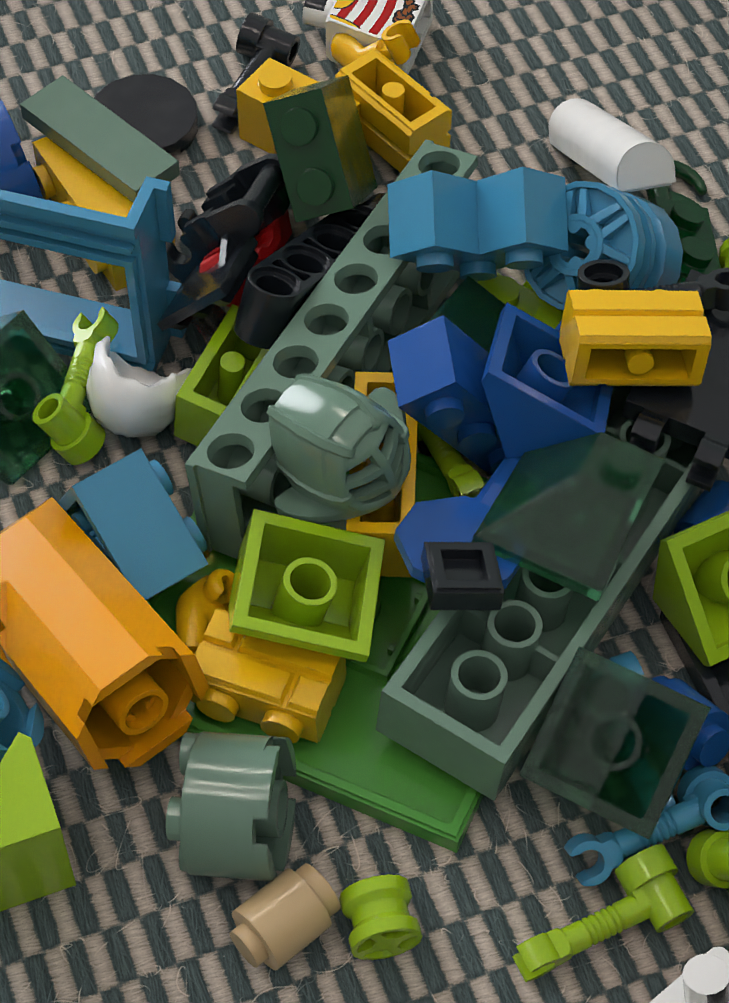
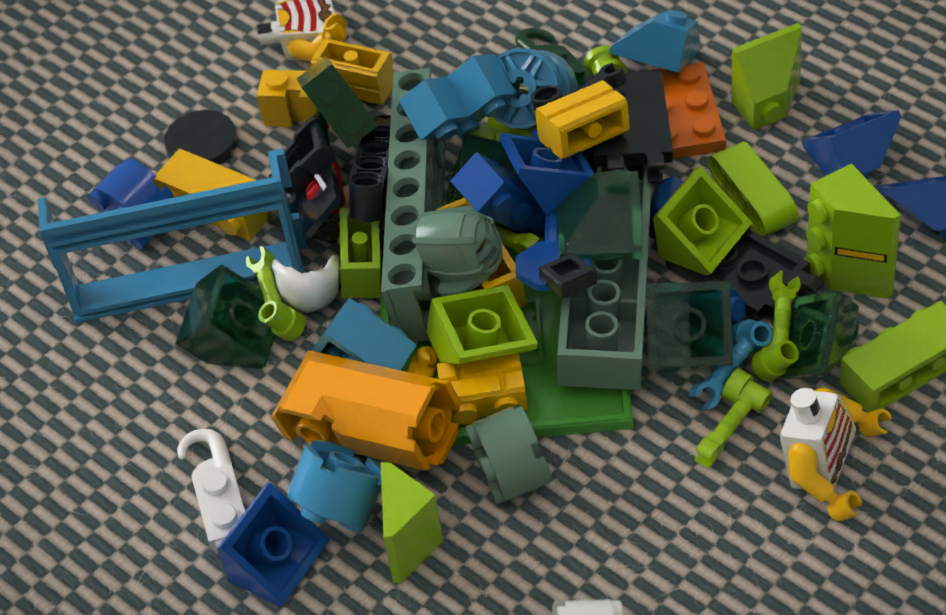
camera: 20 degrees left, 5 degrees down
sand green tile [20,75,180,202] -> none
black brick [212,12,300,134] -> none
tan brick [229,863,341,970] -> none
lime wheel [339,874,423,960] -> none
white brick [548,98,676,192] -> none

